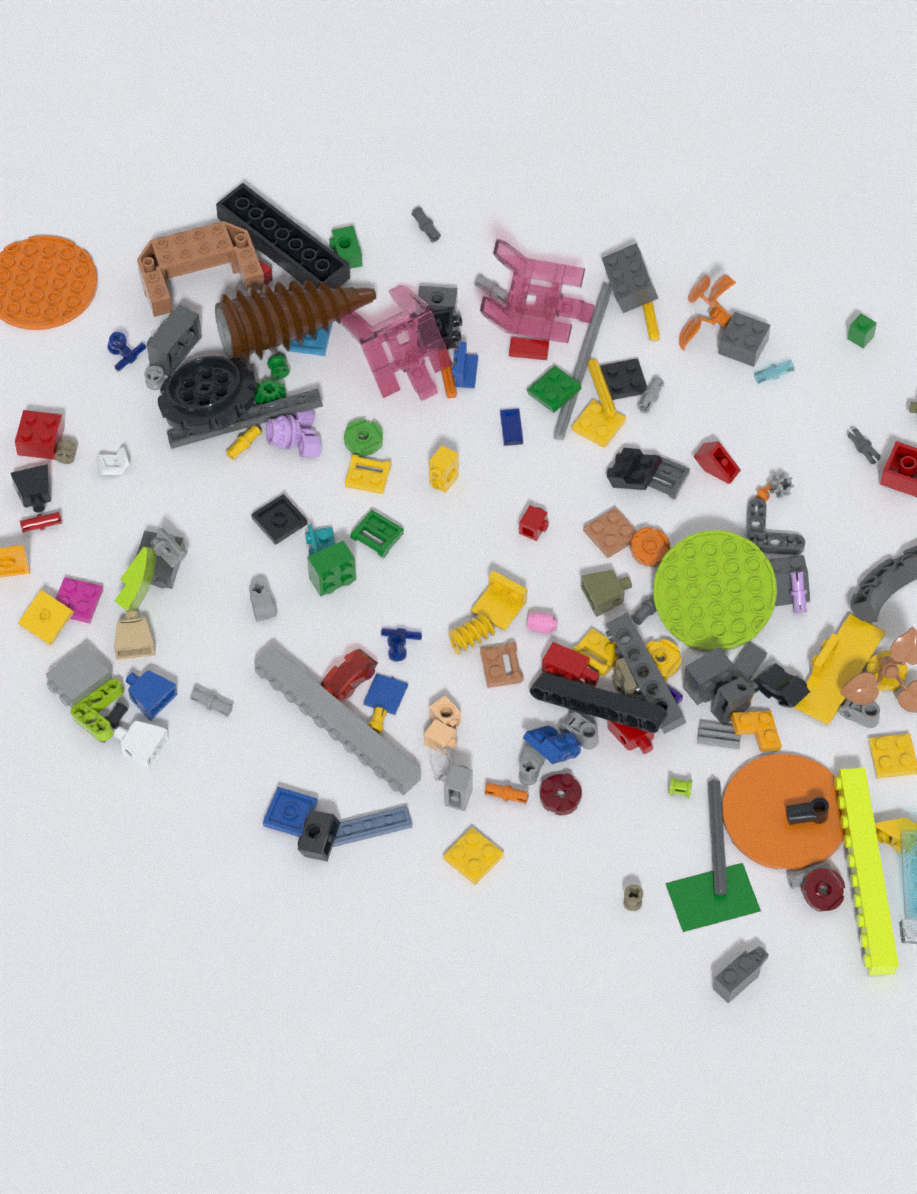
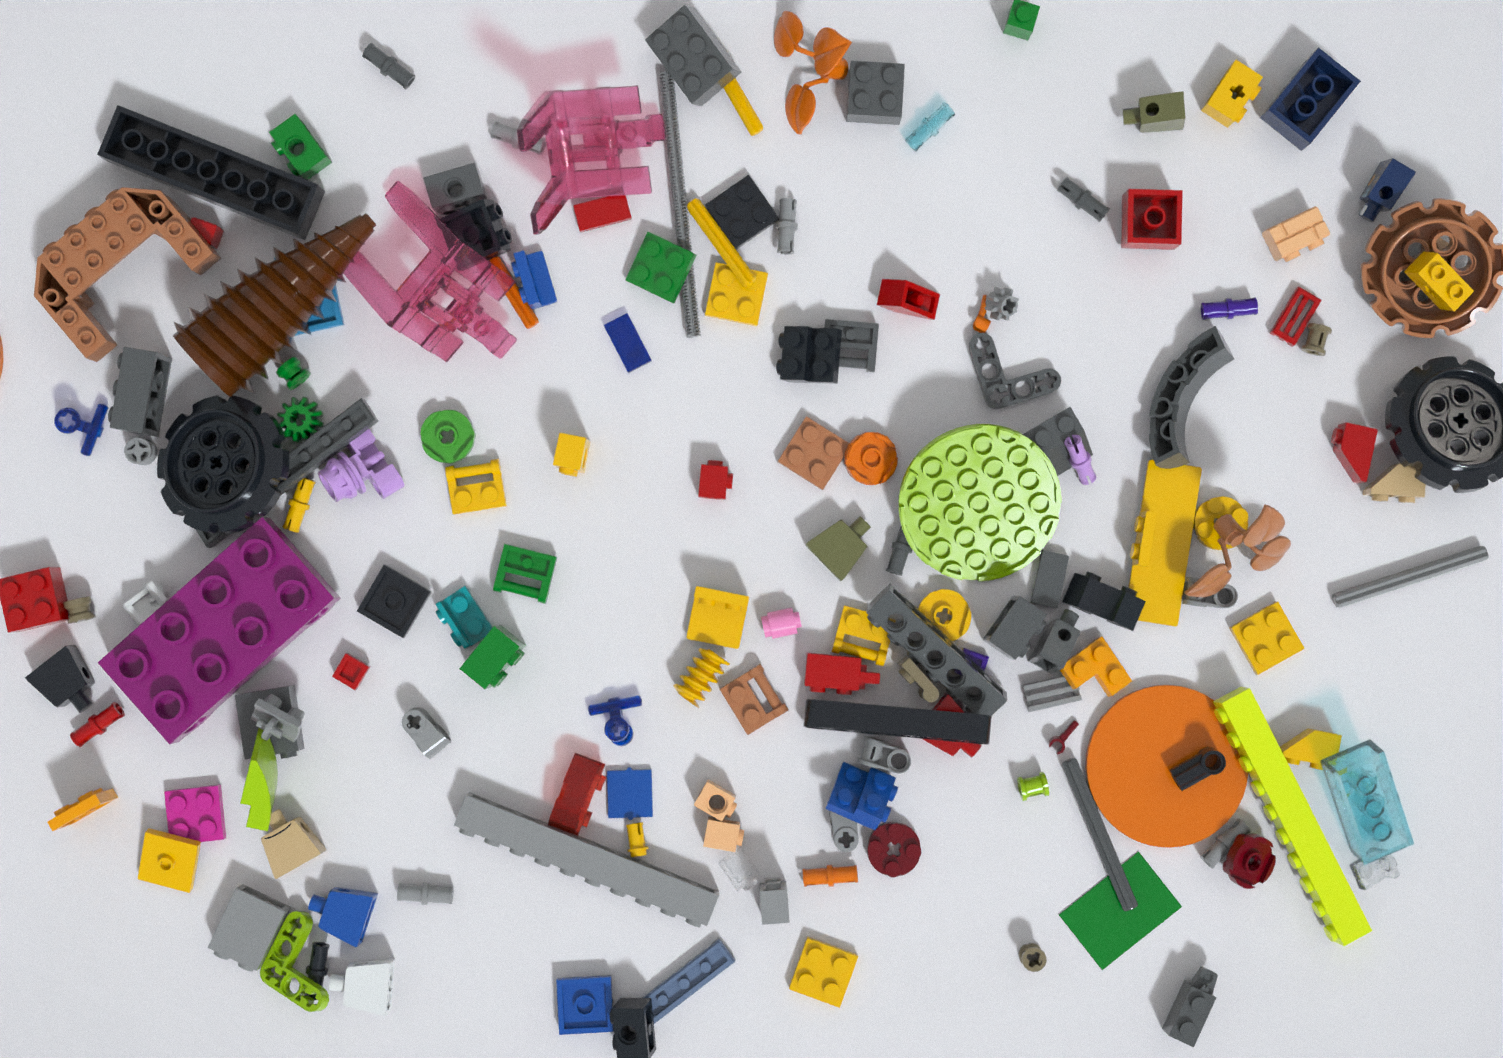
camera: 25 degrees left, 30 degrees up
none -> magenta piece [98,517,341,745]
none -> red plate [332,653,371,690]
none -> dark red hand [1048,720,1079,755]

